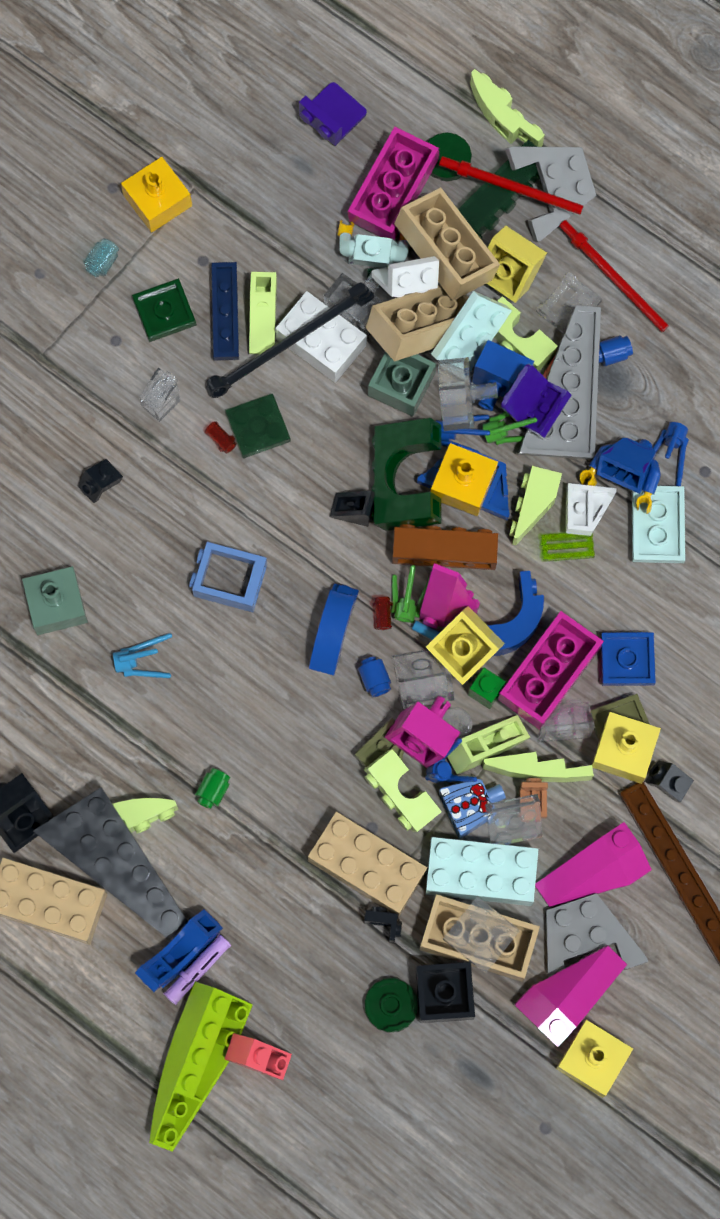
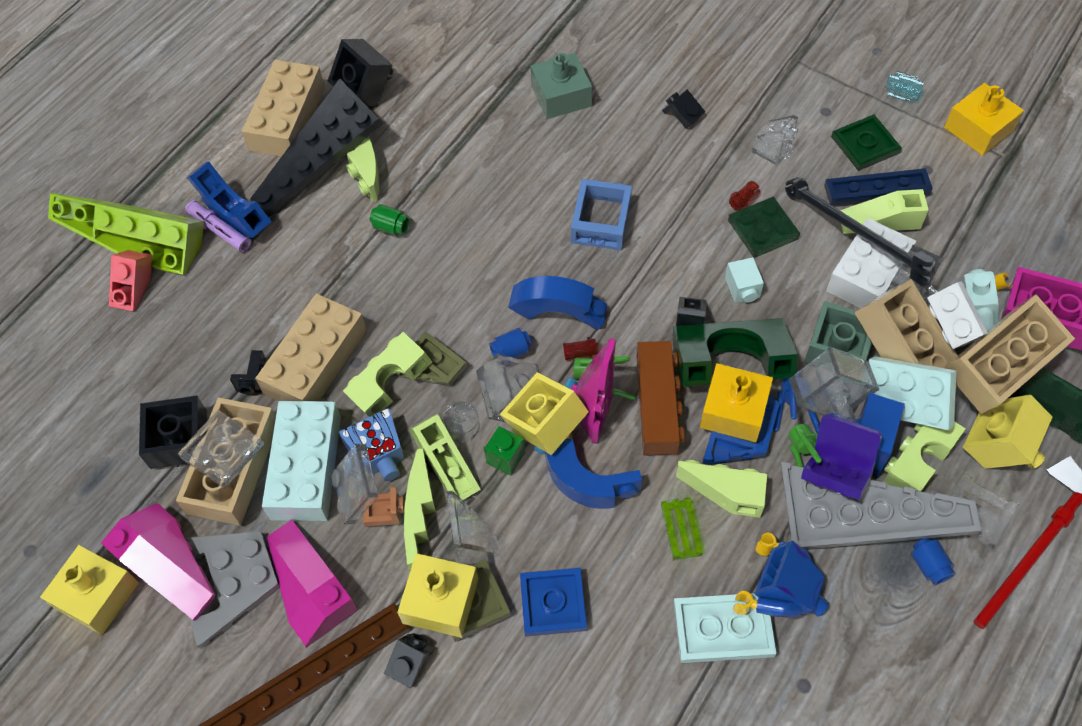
camera: 90 degrees right, 15 degrees down
dark azure plant [113,633,172,678] -> none
dark green tile [364,978,418,1033] -> none
dark pink brick [385,696,461,768] -> none
blue plant [425,738,477,783] -> none
dark pink brick [498,611,604,730] -> none
white wing [566,483,616,536] -> none
blue plant [652,422,689,486] -> none
none -> light aqua brick [725,257,764,303]

